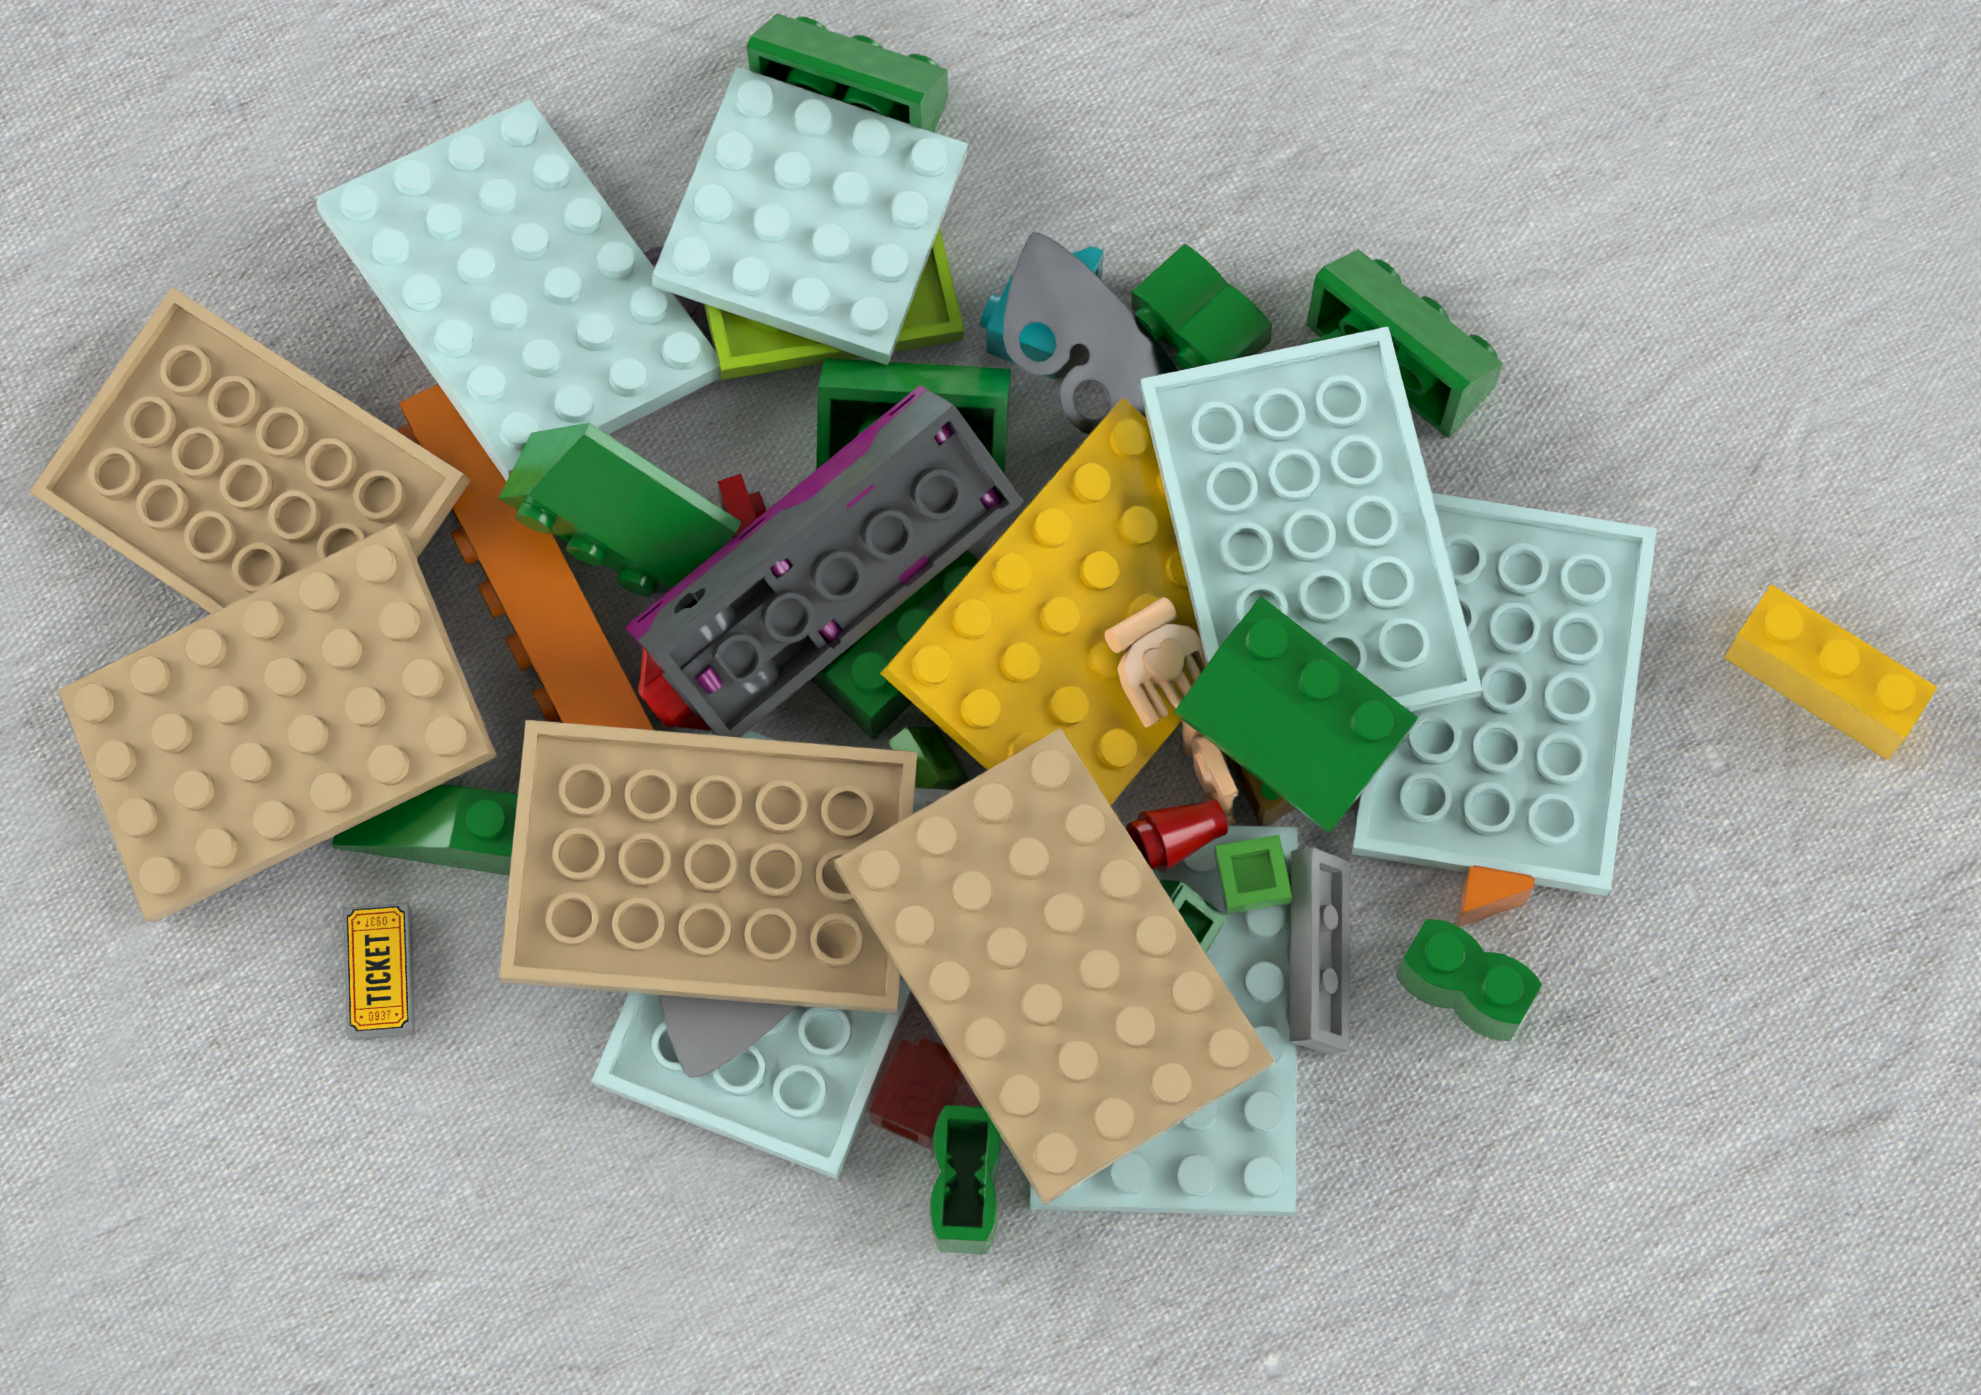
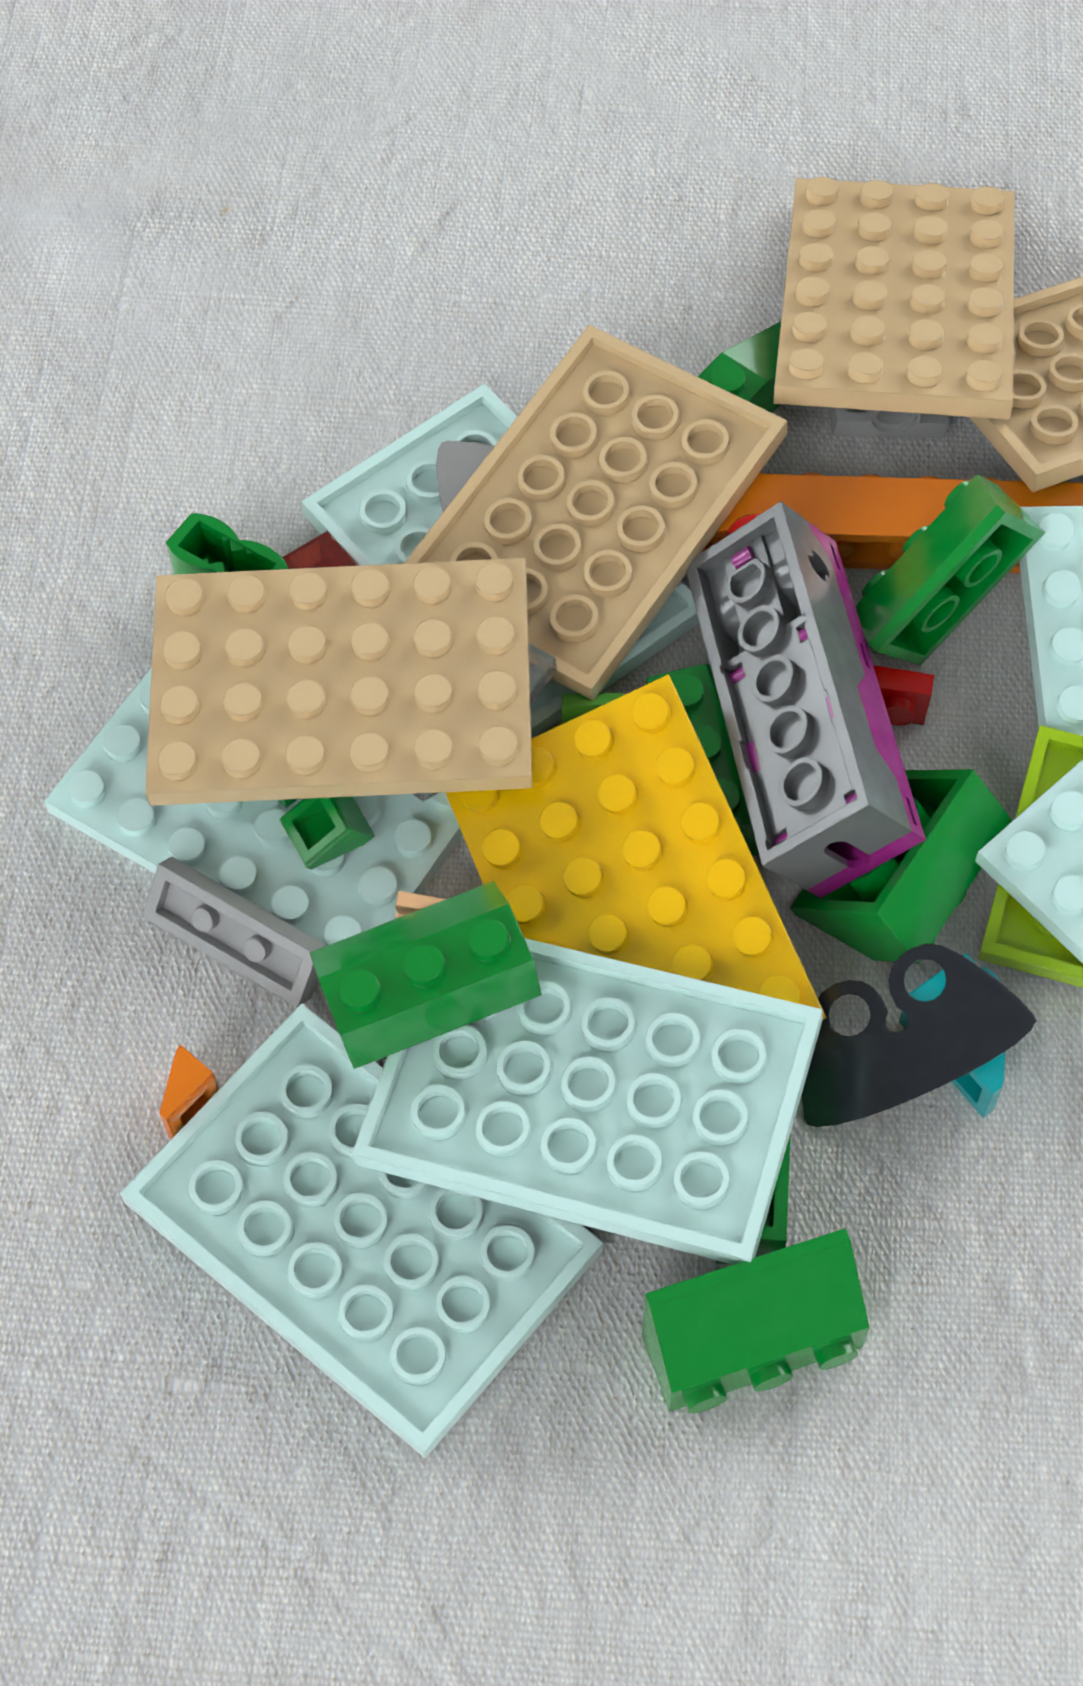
camera: 120 degrees right, 10 degrees down
tile [343,903,416,1039] -> none
light nougat piece [1104,597,1207,728] -> none
red cone [1126,799,1228,873] -> none
green brick [1131,244,1272,370] -> none
bright green plate [1214,835,1292,915] -> none
green brick [1396,919,1542,1041] -> none
yellow brick [1724,584,1938,761] -> none

